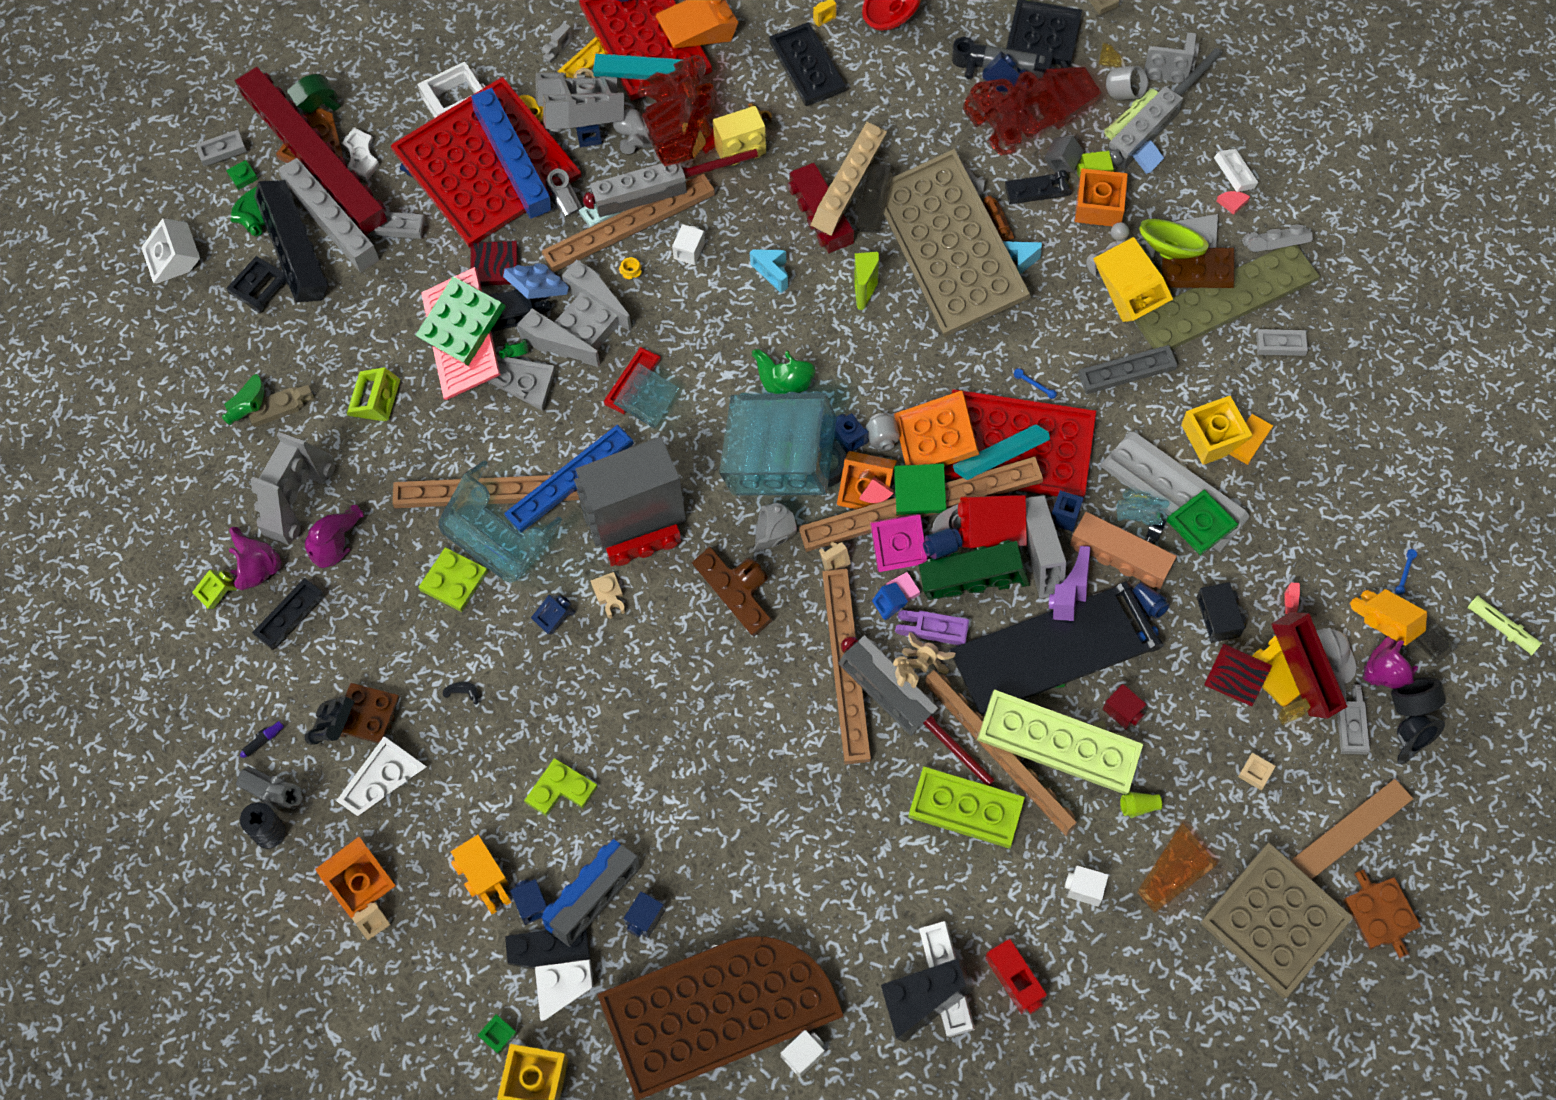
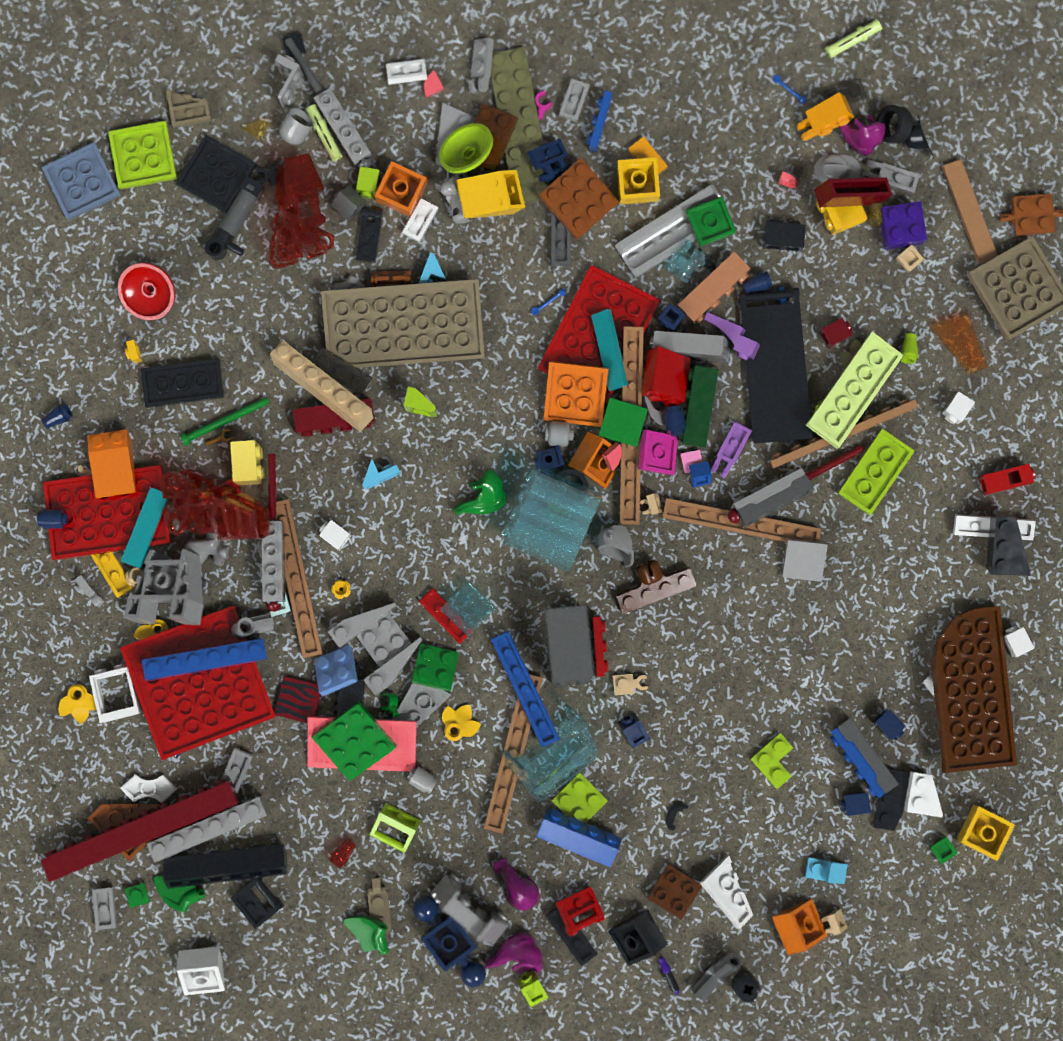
camera: 80 degrees left, 20 degrees up
dark green brick [287,74,341,115] -> none
black plate [305,697,355,745] -> none
light orange hinge [451,835,512,915] -> none
tan piece [893,632,956,688] -> none
dark blue slope [982,52,1034,92] -> none
light blue tile [1133,141,1164,174] -> none
dark red tile [1204,644,1272,707] -> none
none -> yellow plate [59,684,97,724]
none -> green bar [180,397,270,446]
none -> black tile [282,33,306,57]
none -> clear red cone [328,838,356,869]
none -> white plate [402,198,438,243]
none -> light grey brick [407,766,438,794]
none -> green plate [411,644,459,692]
none -> dark blue brick [413,896,486,988]
none -> yellow plate [442,705,481,741]
none -> dark blue plate [527,138,572,183]
none -> dark pink piece [535,91,552,120]
none -> brick [536,808,622,868]
none -> dark orange plate [538,158,619,240]
none -> red plate [555,886,605,937]
none -> blue plate [586,90,613,153]
none -> black slope [608,909,668,966]
none -> light grey tile [782,538,828,582]
none -> medium azure slope [805,857,848,884]
none -> dark purple brick [878,201,927,250]

